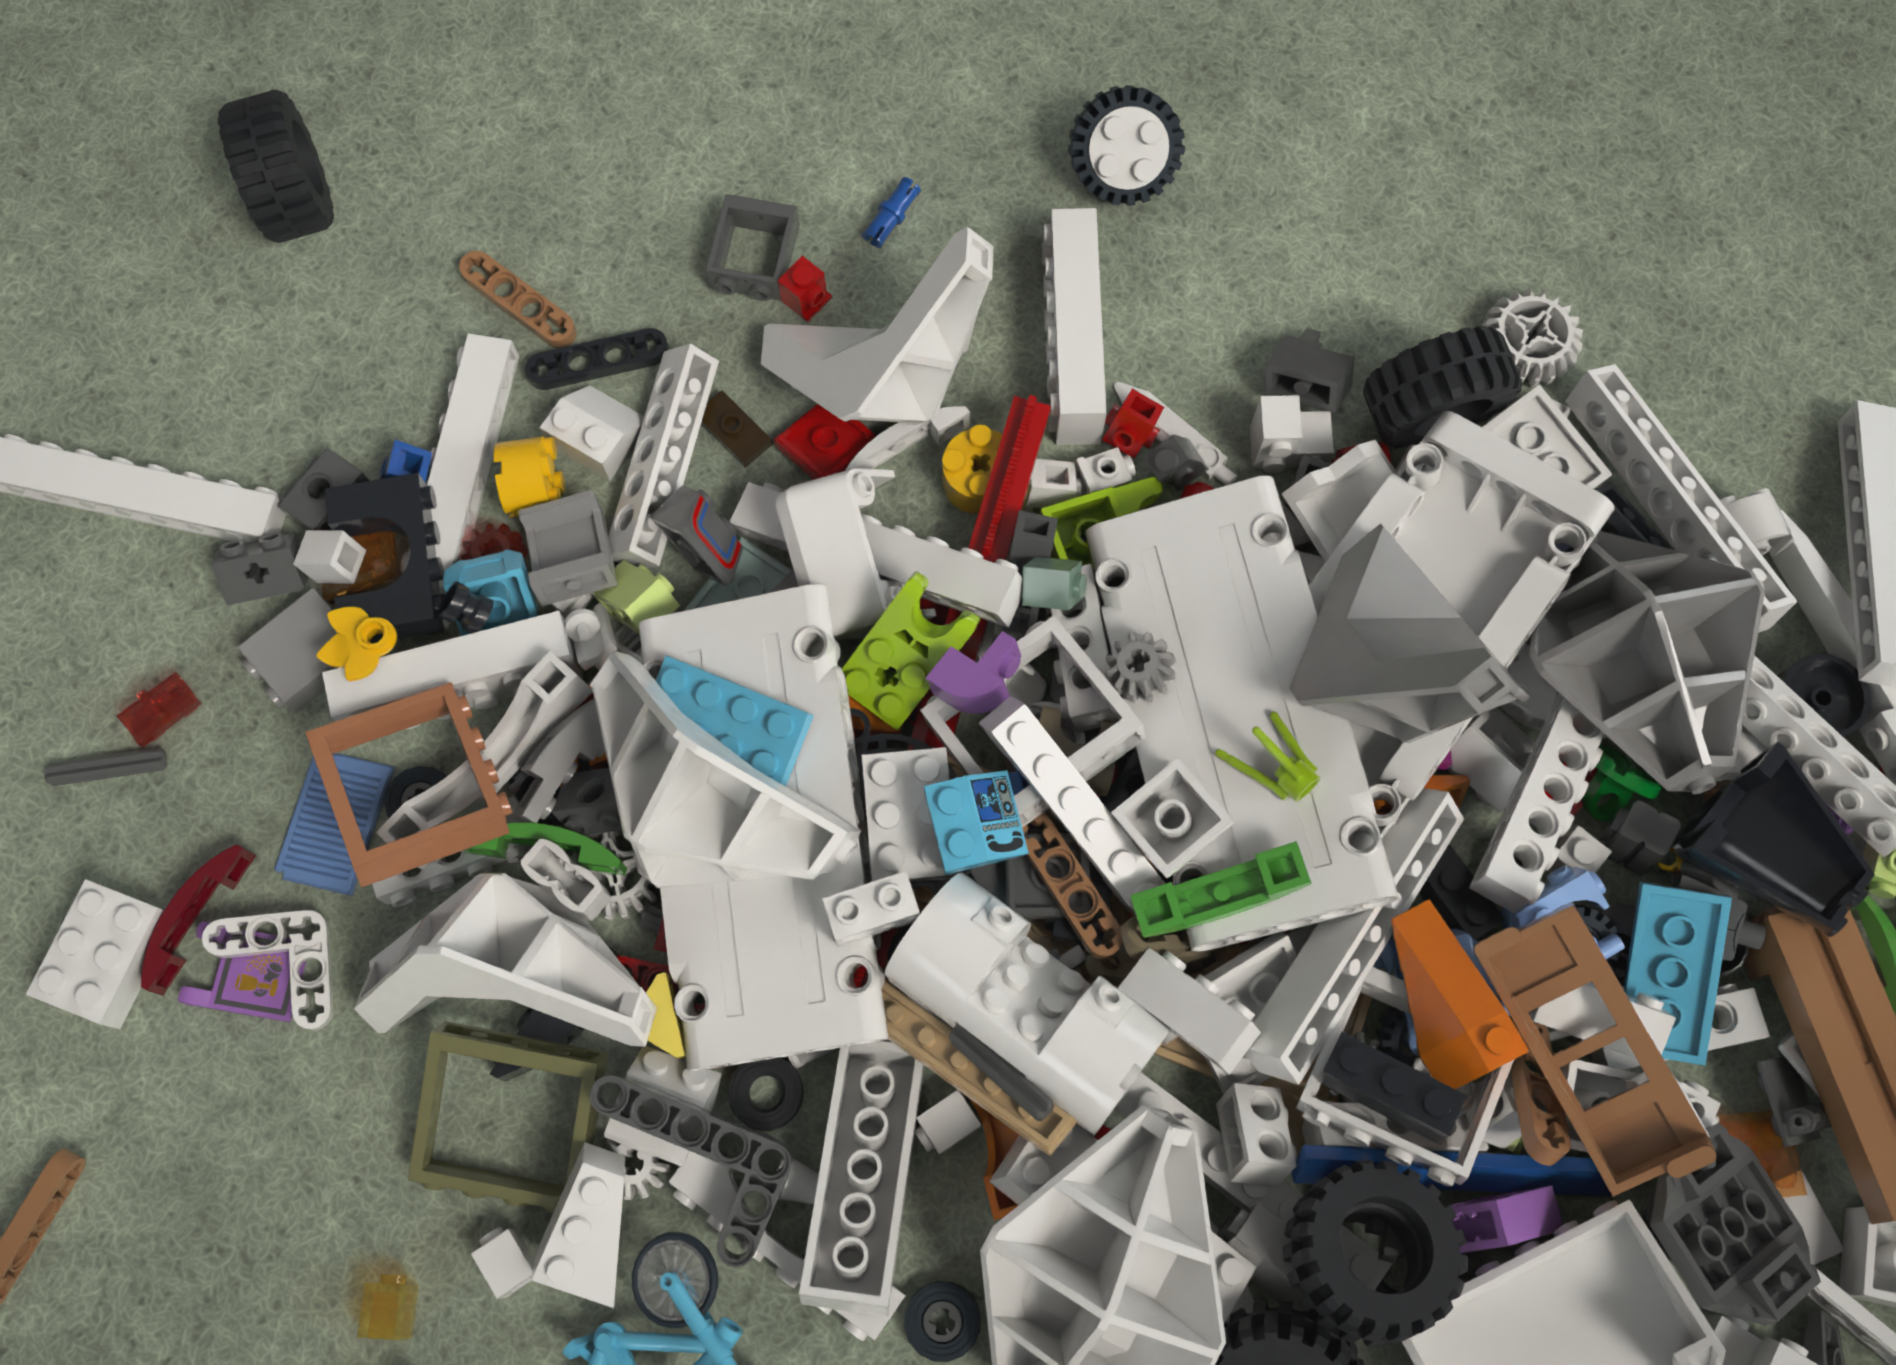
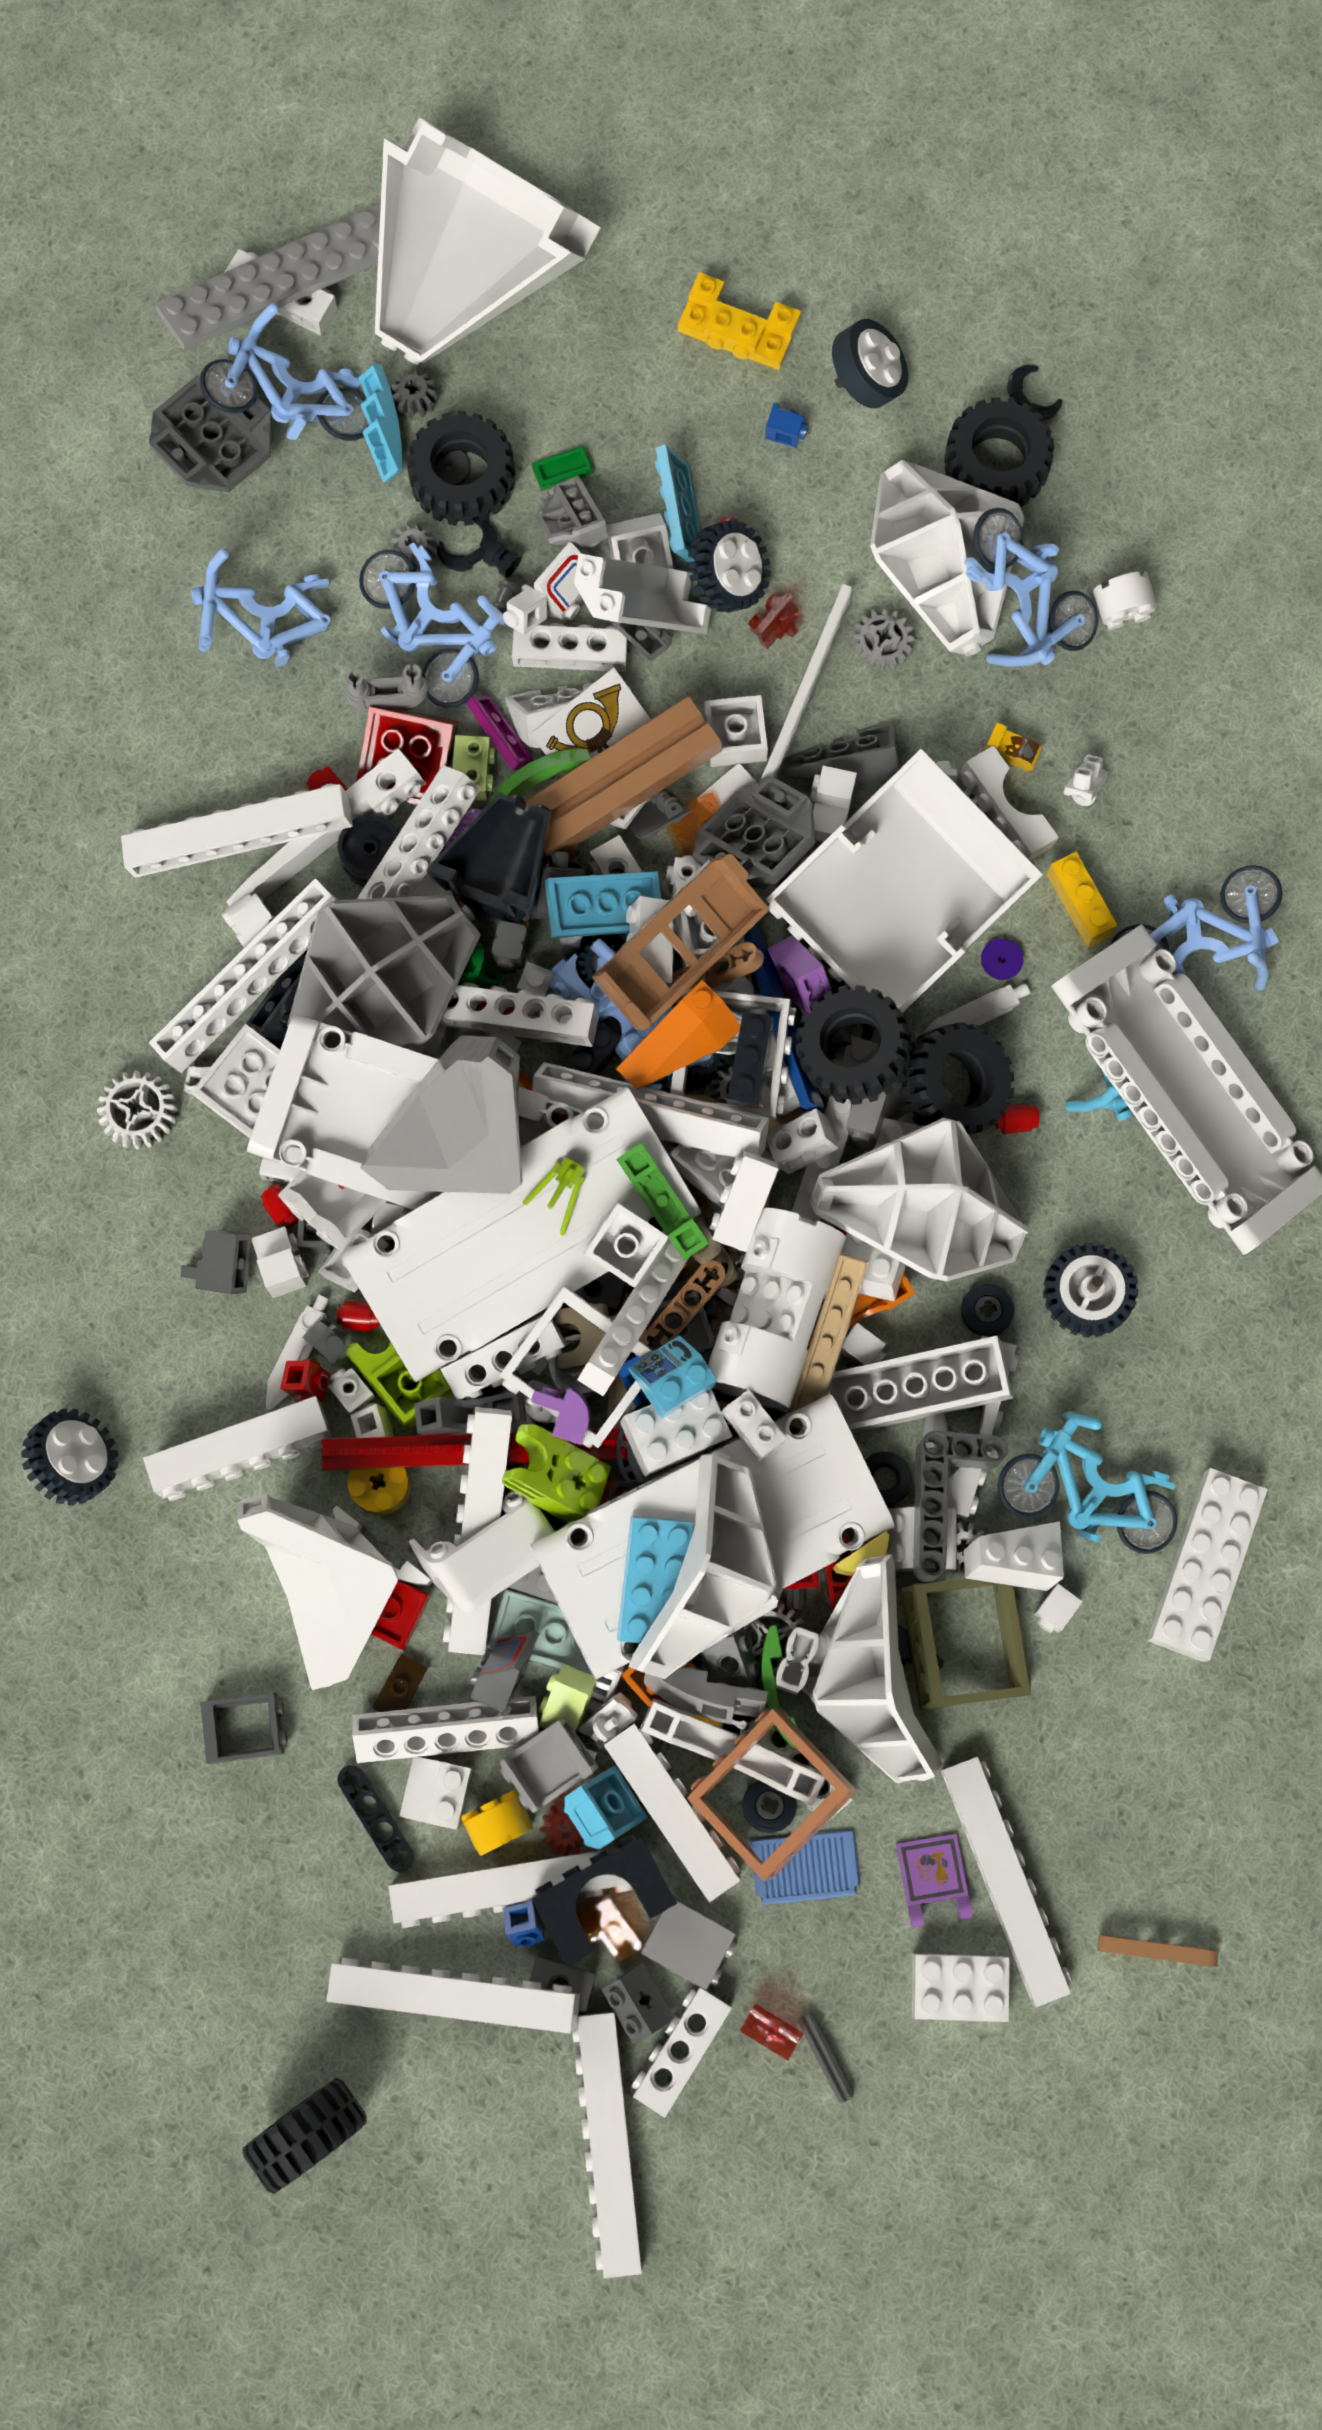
camera: 110 degrees left, 5 degrees up
dark red slope [141,844,256,996] -> none
white beam [202,910,333,1031] -> none
white brick [293,530,366,584] -> none
yellow plate [316,607,397,682] -> none
clear yellow brick [357,1274,419,1340] -> none
black wheel [437,581,494,633] -> none
medium nougat beam [459,251,577,348] -> none
red brick [777,255,832,322] -> none
blue pin [862,177,921,248] -> none
dark grey axle [949,1024,1054,1121] -> none
sand green brick [1022,557,1087,610] -> none
light grey gear [1105,632,1176,703] -> none
black tyre [1363,326,1522,448] -> none
none -> white brick [326,1957,580,2033]
none -> white brick [631,1987,732,2118]
none -> white brick [941,1757,1073,2007]

